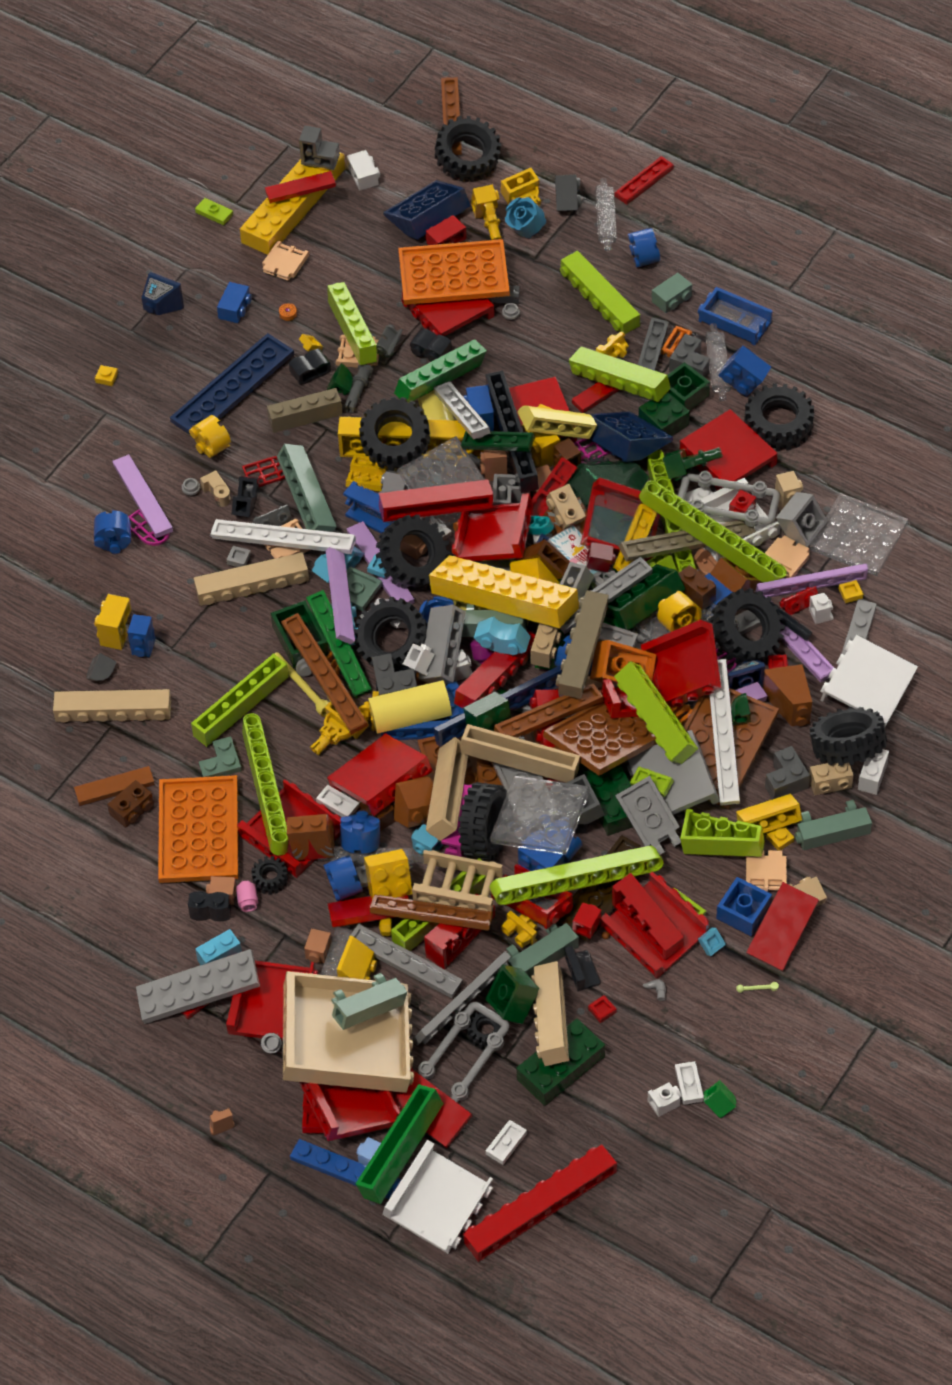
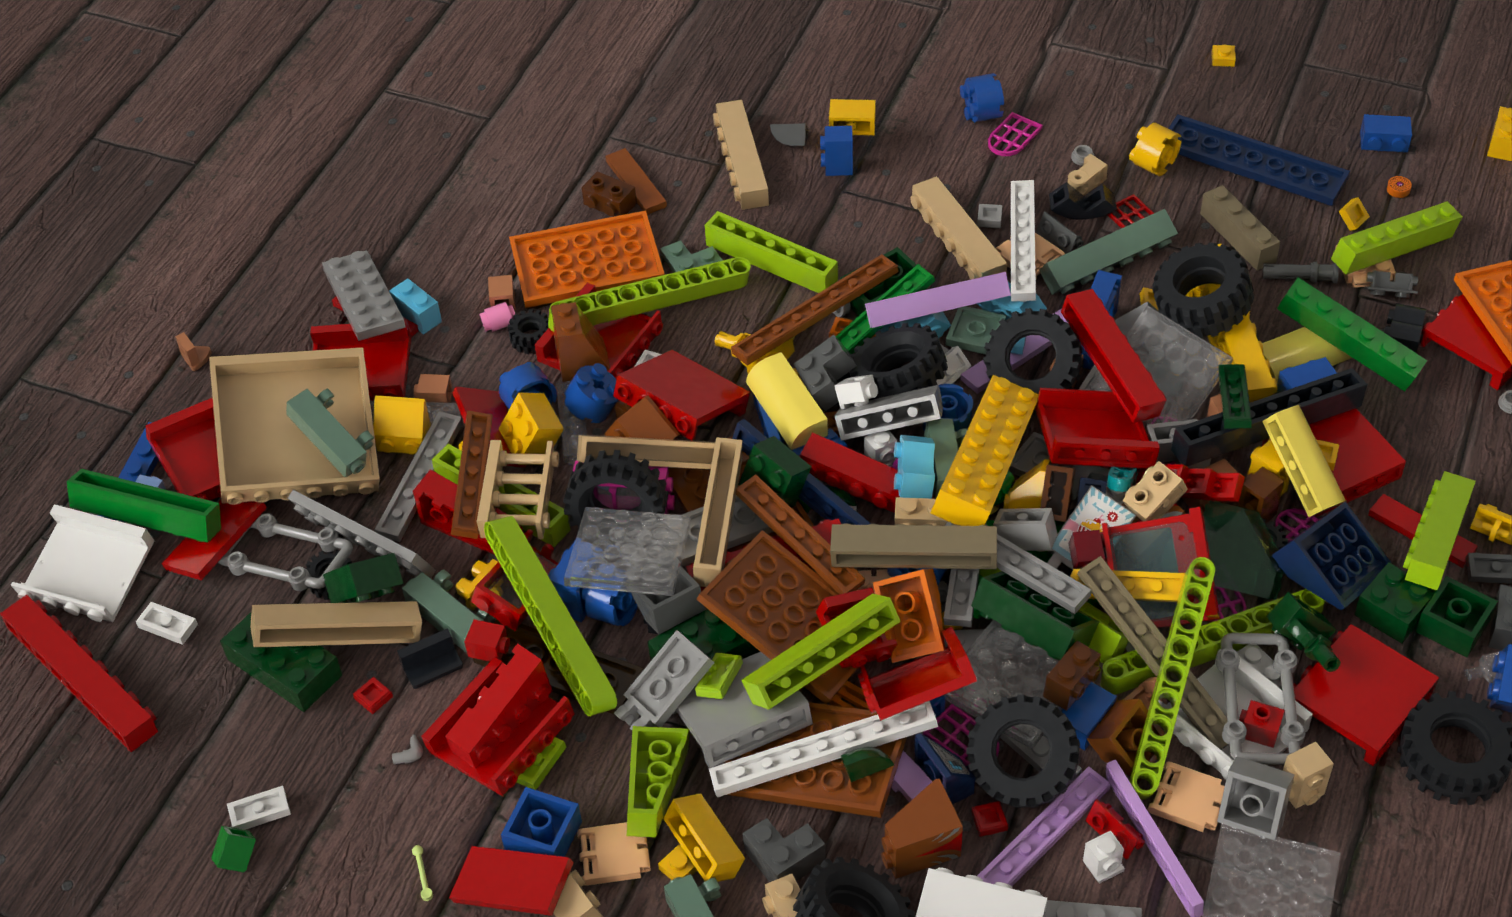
camera: 80 degrees right, 5 degrees down
lavender tile [113,455,173,538] -> none
dark blue slope [142,272,184,315] -> none
black brick [188,891,231,921] -> none
light nougat plate [262,241,310,280] -> none
black brick [289,349,331,385] -> none
dark green brick [327,363,353,395] -> none
light grey plate [433,382,490,439] -> none
white brick [648,1083,681,1117] -> none
yellow brick [657,591,702,632] -> none
medium azure plate [698,927,726,956] -> none
black axle [754,591,813,640] -> none
yellow plate [839,580,863,603] -> none

